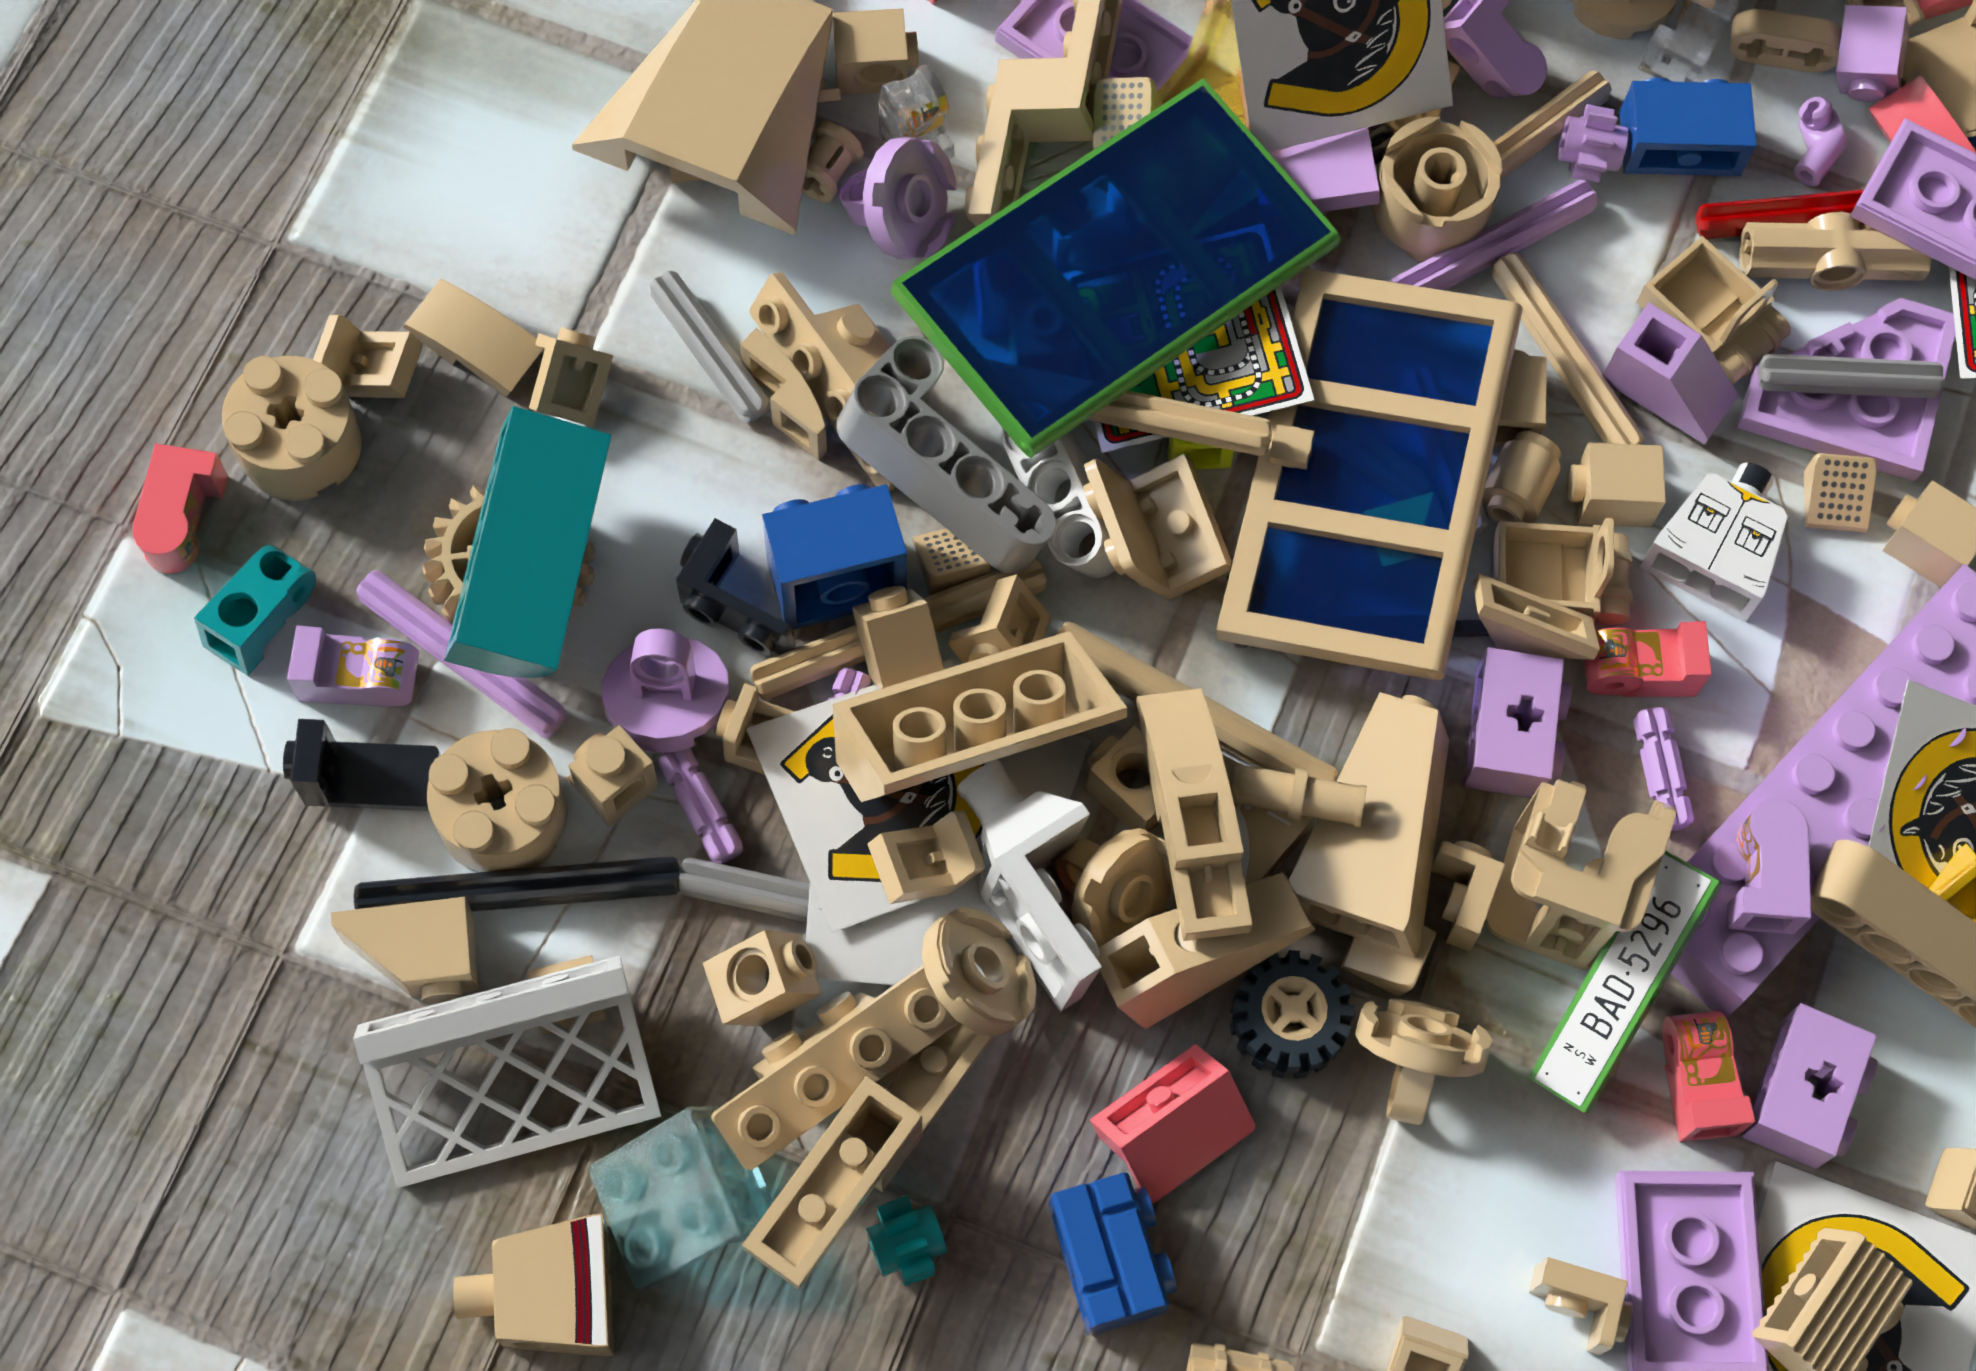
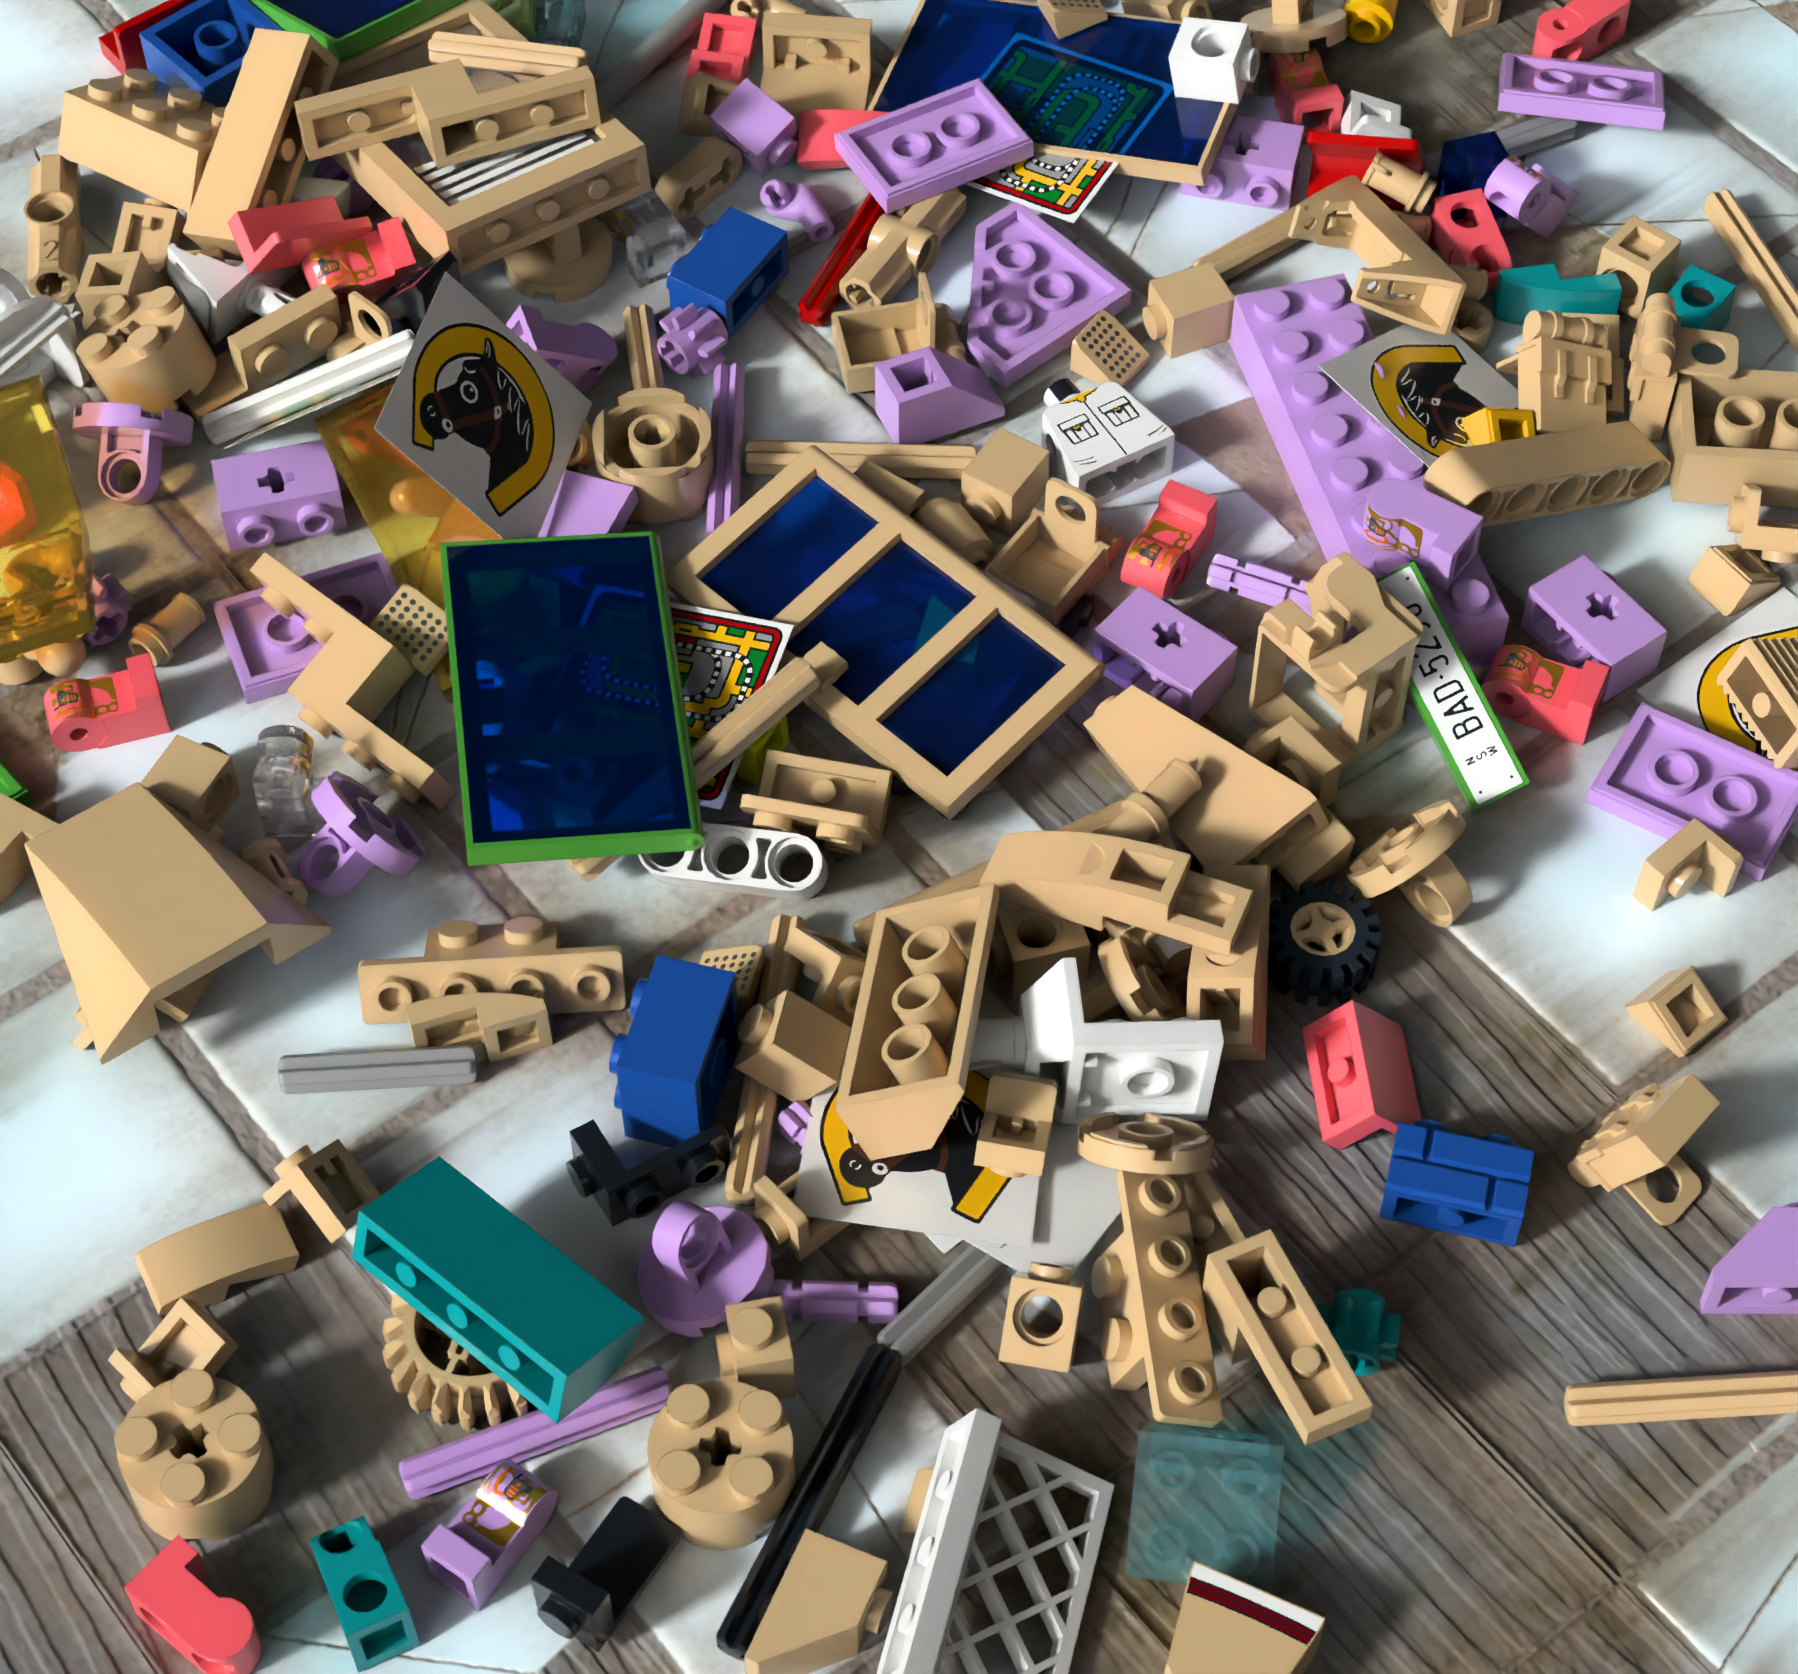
camera: 55 degrees left, 15 degrees down
light grey beam [836,336,1056,574] -> none
tan slope [1473,573,1600,660] -> none
light grey axle [1758,354,1944,398] -> none

